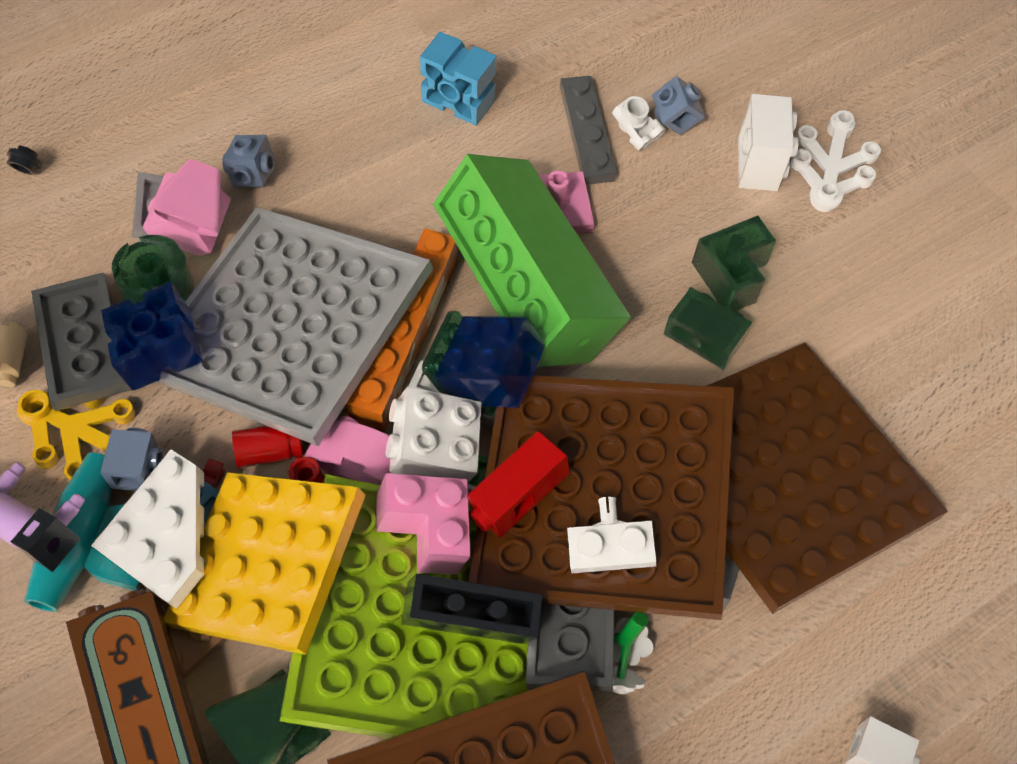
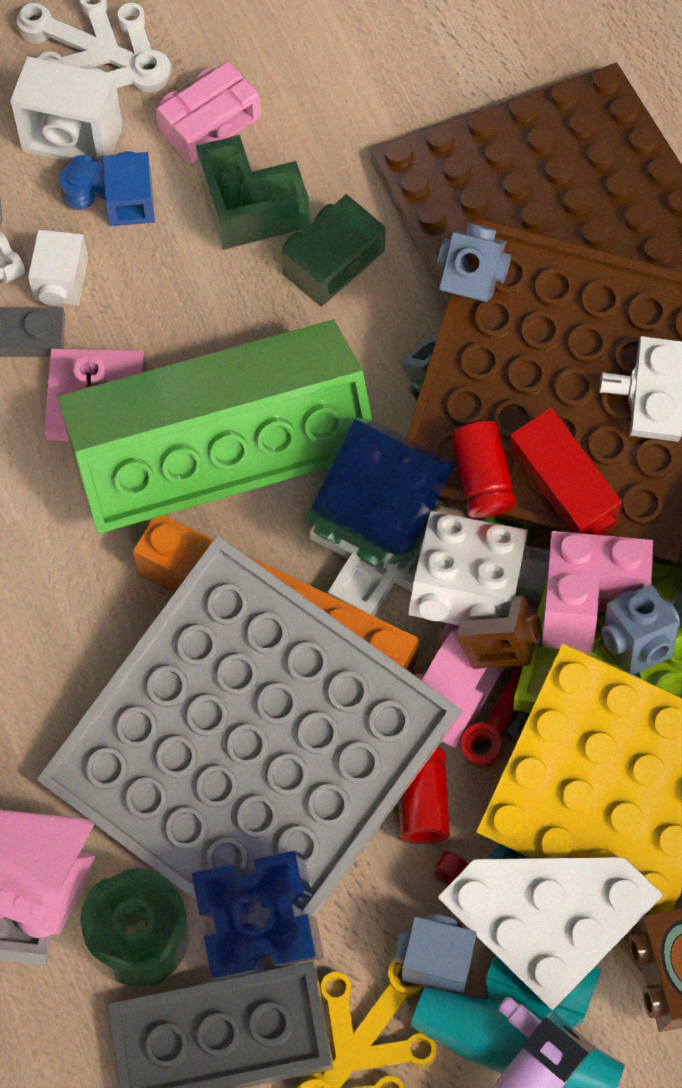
camera: 75 degrees left, 5 degrees up
none -> white brick [28,230,88,307]
none -> blue brick [59,151,155,226]
none -> bright pink brick [155,61,261,164]
none -> sand blue brick [437,223,511,302]
none -> red piece [450,421,517,518]
none -> reddish brown bracket [457,595,542,669]
none -> sand blue brick [602,584,680,675]

